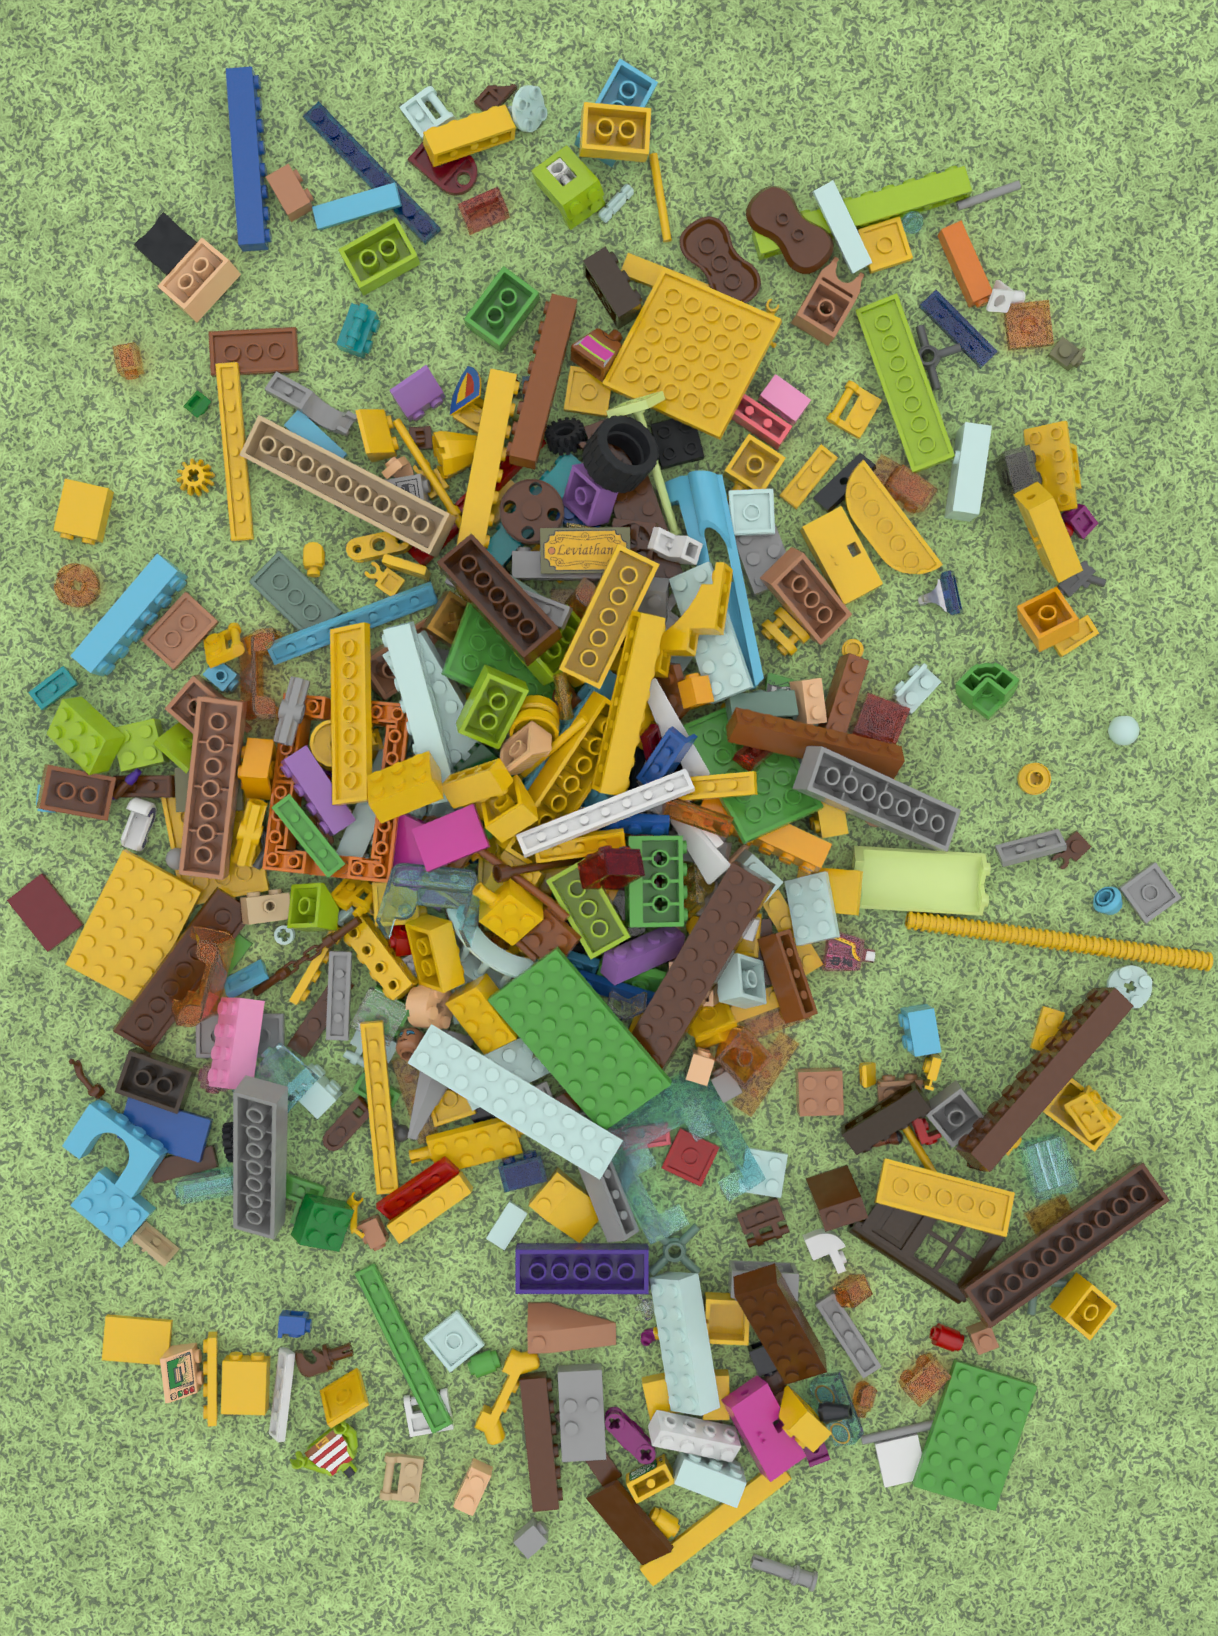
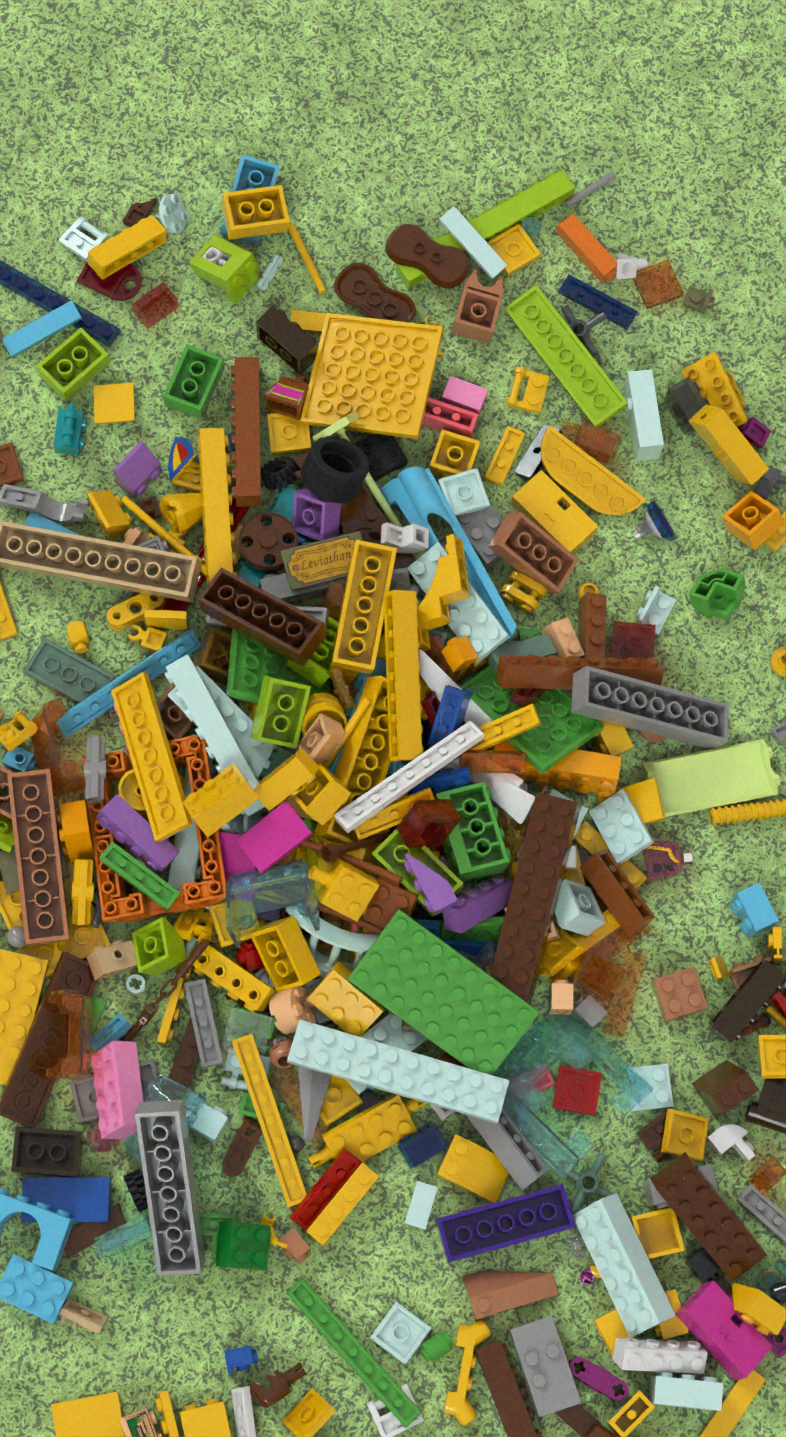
camera: 20 degrees left, 15 degrees down
none -> yellow piece [93,382,135,424]
none -> medium lavender slope [403,853,458,916]
none -> yellow tile [661,1109,709,1162]

